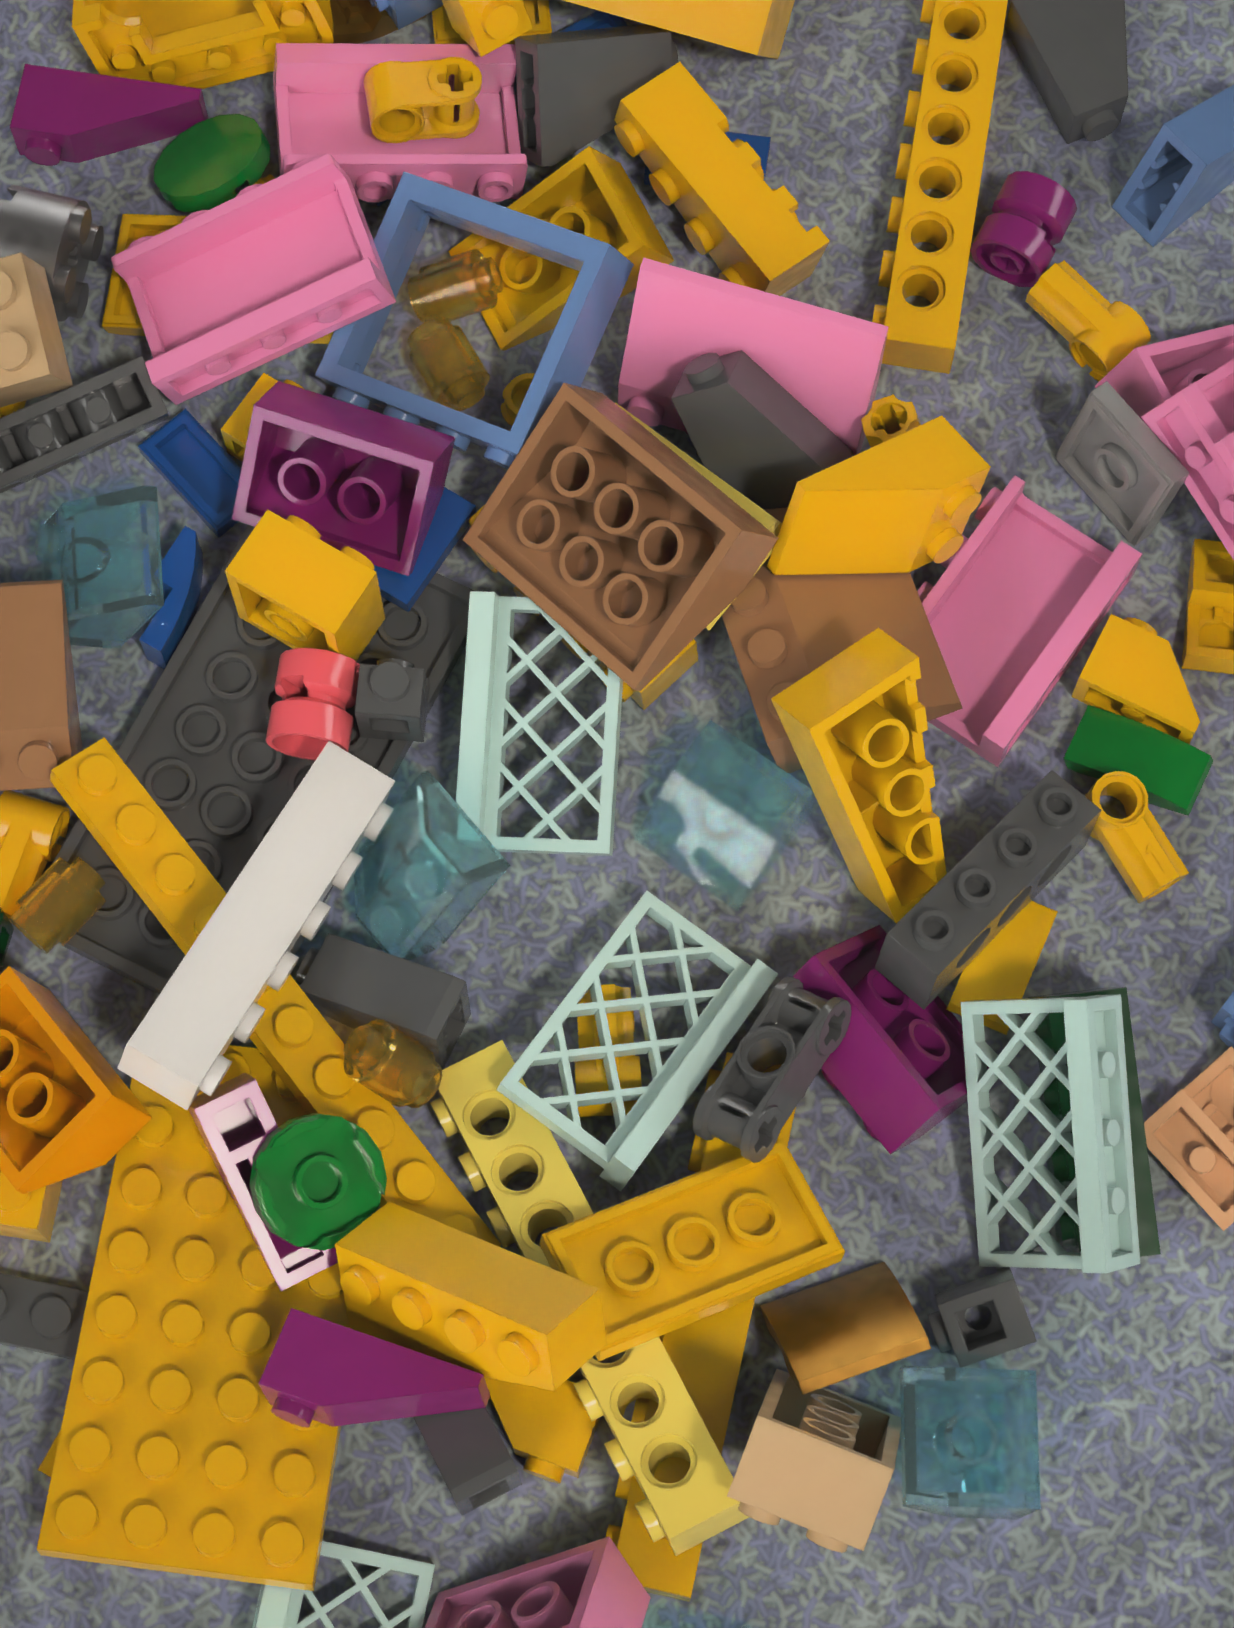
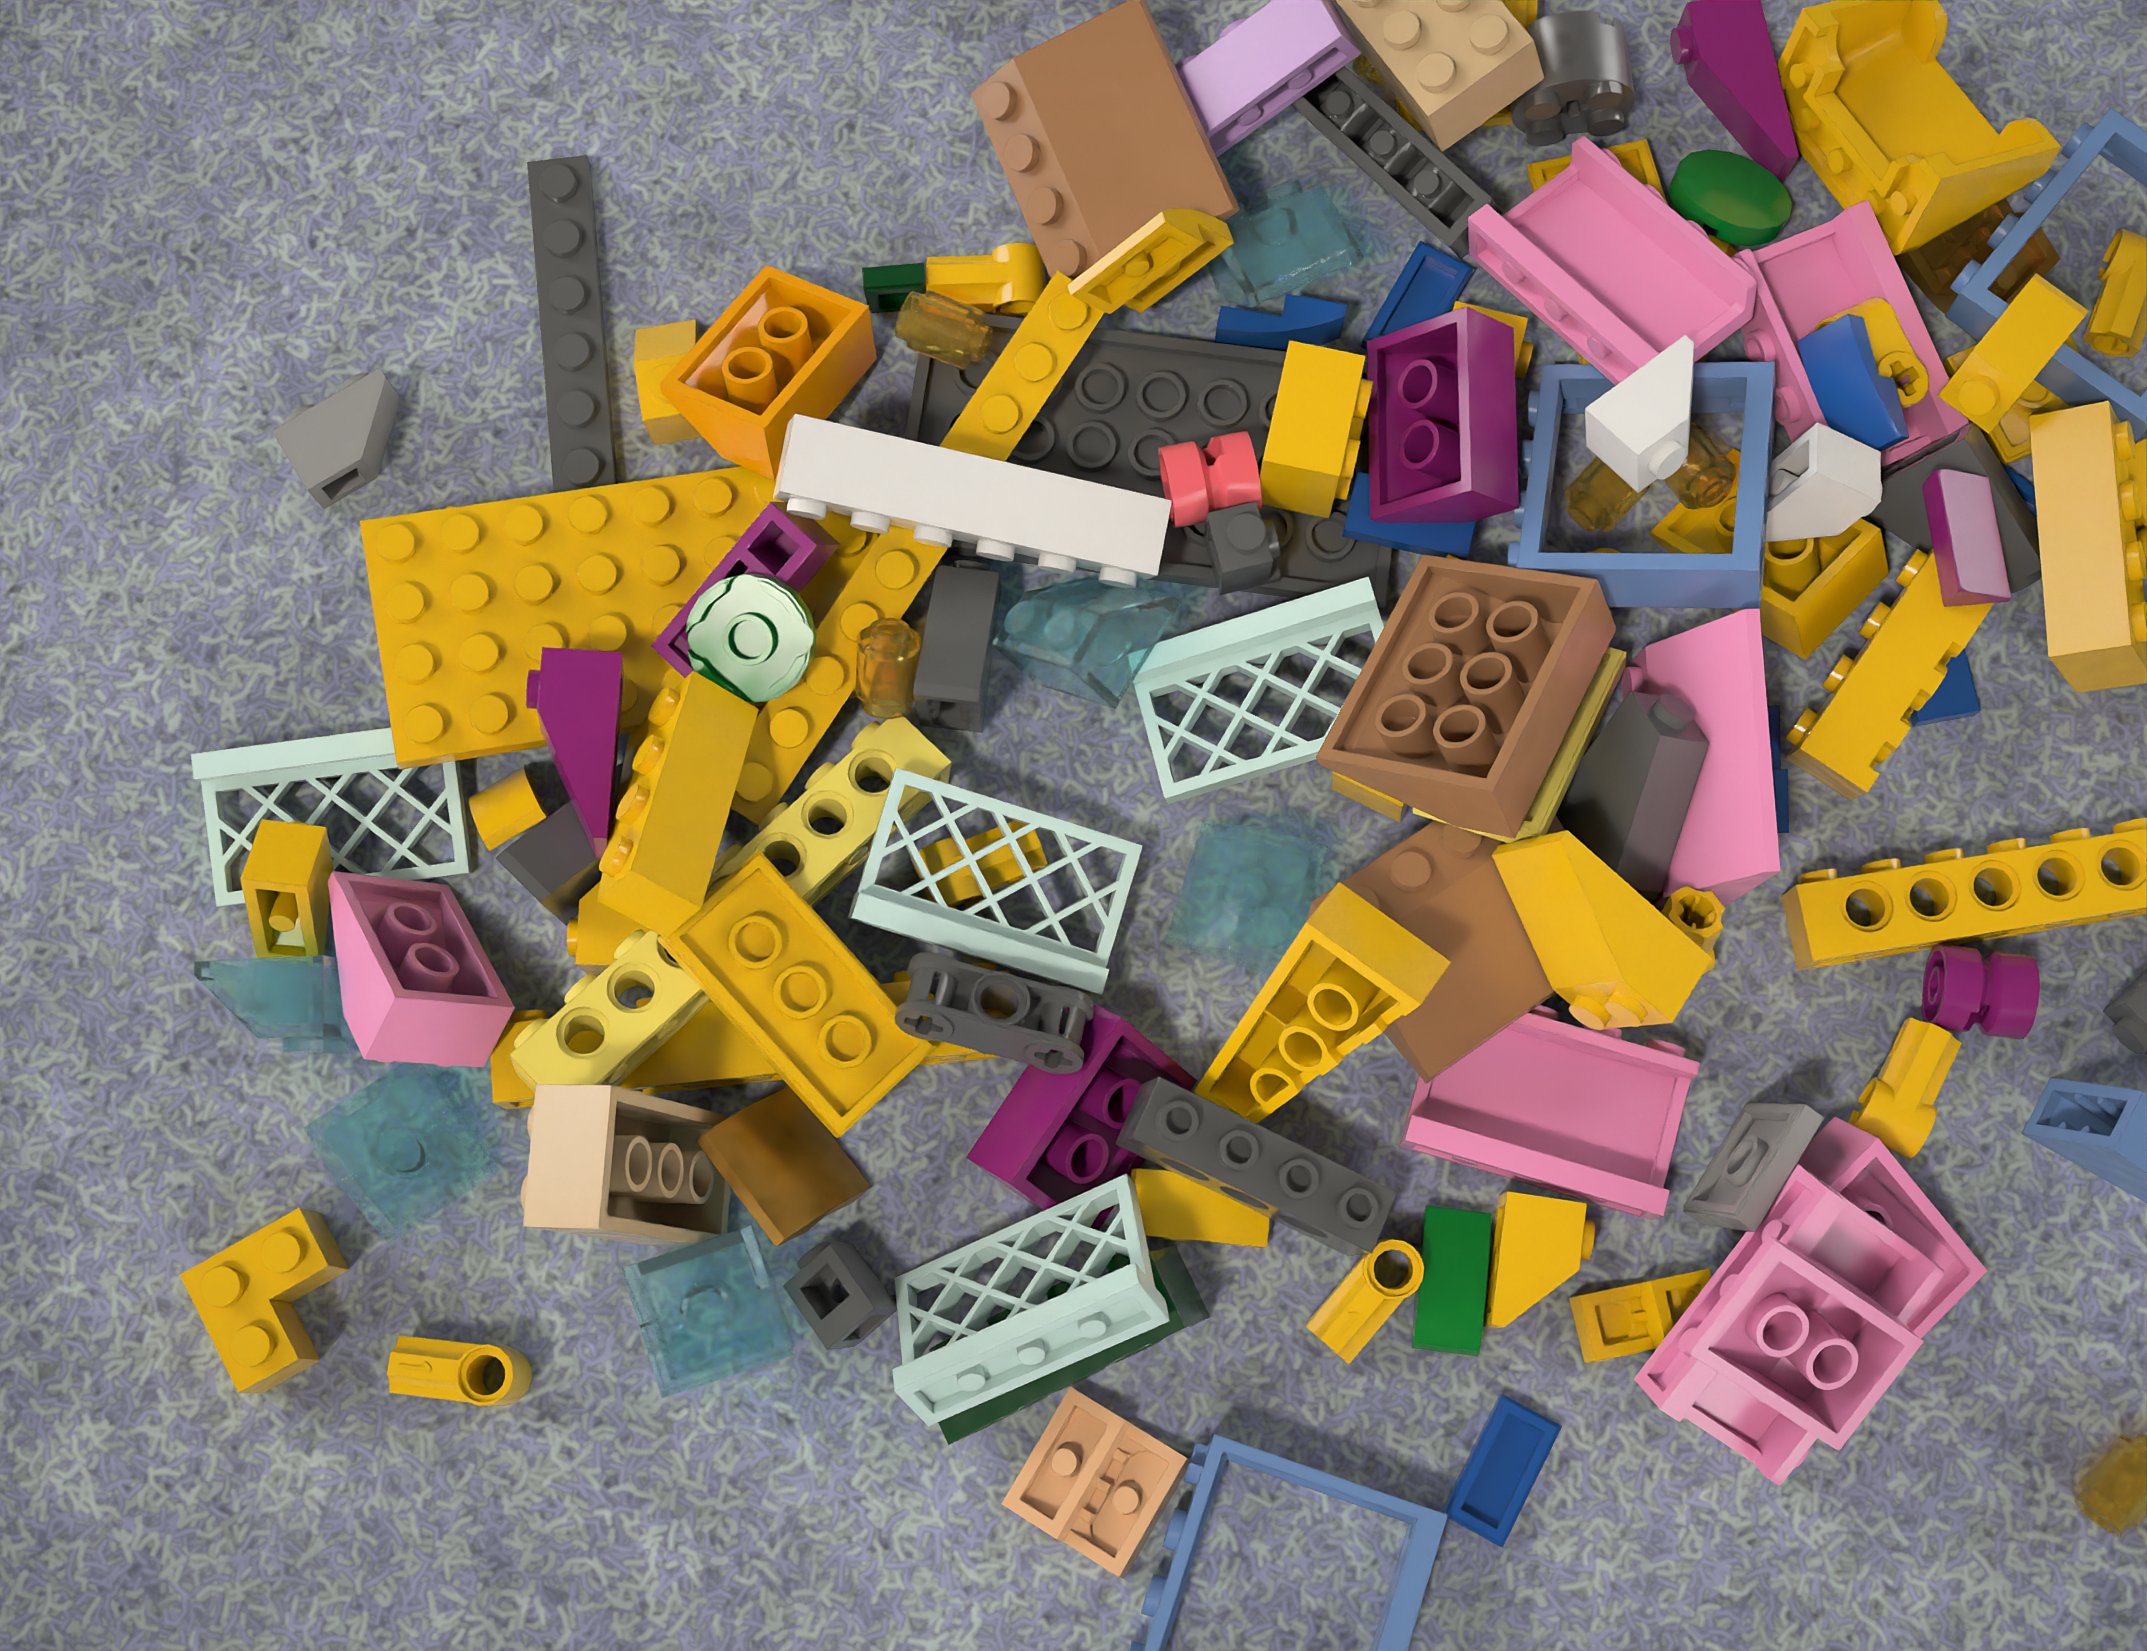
camera: 75 degrees right, 5 degrees up
none -> yellow slope [469,765,549,851]
none -> yellow slope [1067,208,1234,314]
none -> white slope [1585,335,1694,493]
none -> white slope [1737,422,1883,542]
none -> blue slope [1797,314,1909,452]
none -> slope [1922,469,2011,607]

